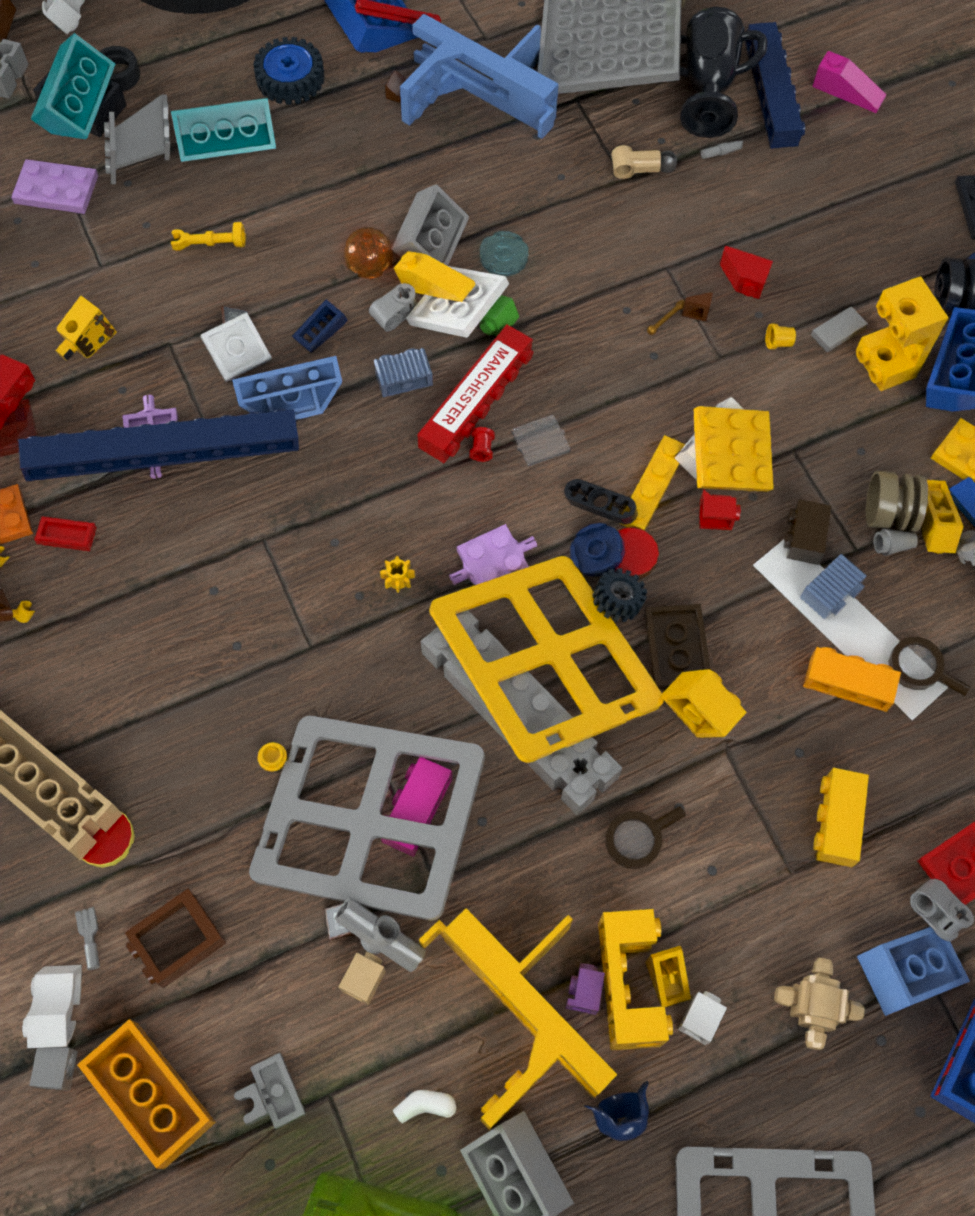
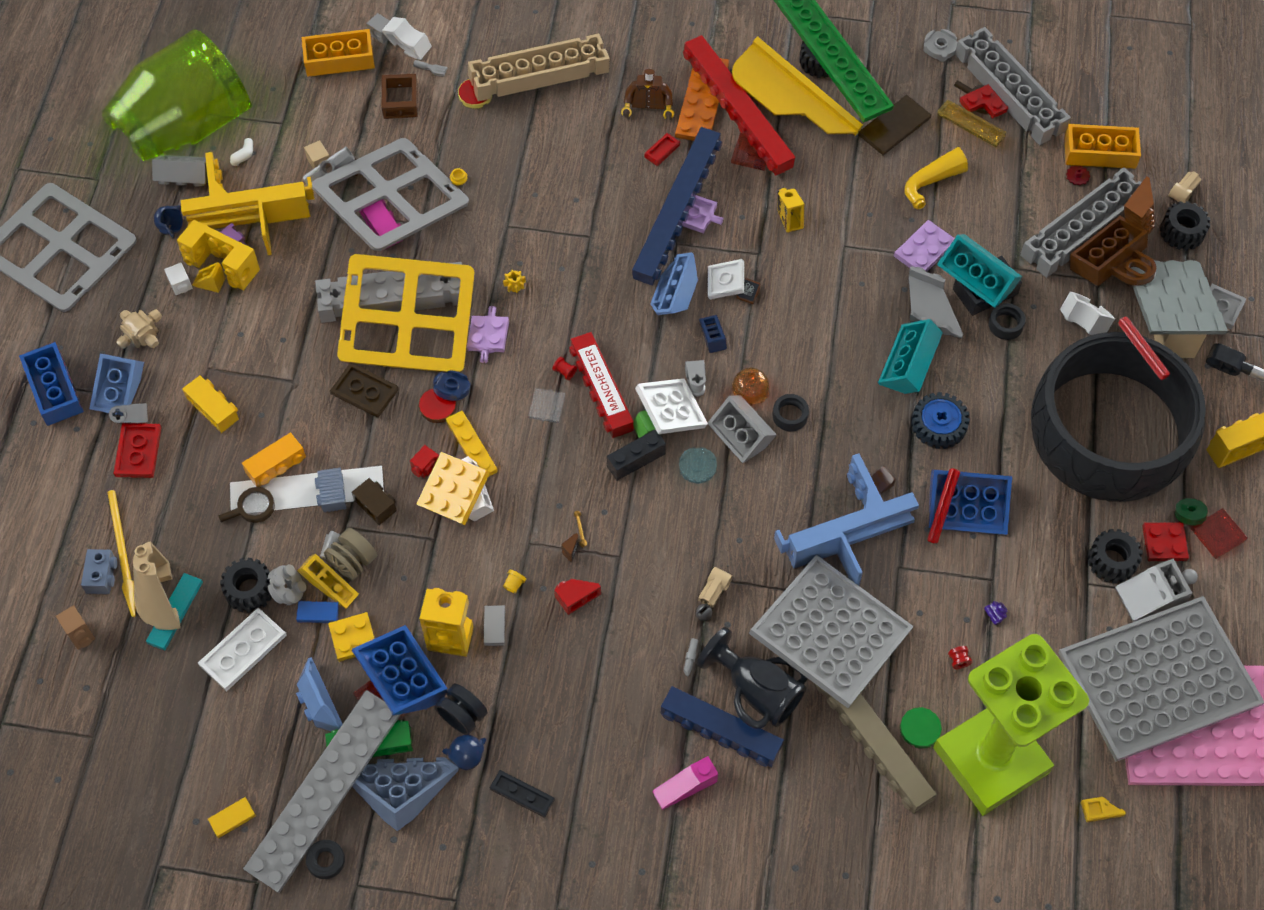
camera: 125 degrees right, 5 degrees down
yellow piece [171,222,246,251] -> none
light grey plate [234,1053,306,1129] -> none
sand blue brick [374,348,433,397] -> none
yellow slope [394,251,476,302] -> none
black beam [564,479,638,524] -> none
black bush [593,568,647,622] -> none
piece [605,806,686,869] -> none
yellow brick [661,669,747,738] -> none
none -> black brick [607,429,666,481]
none -> black tyre [772,394,809,432]

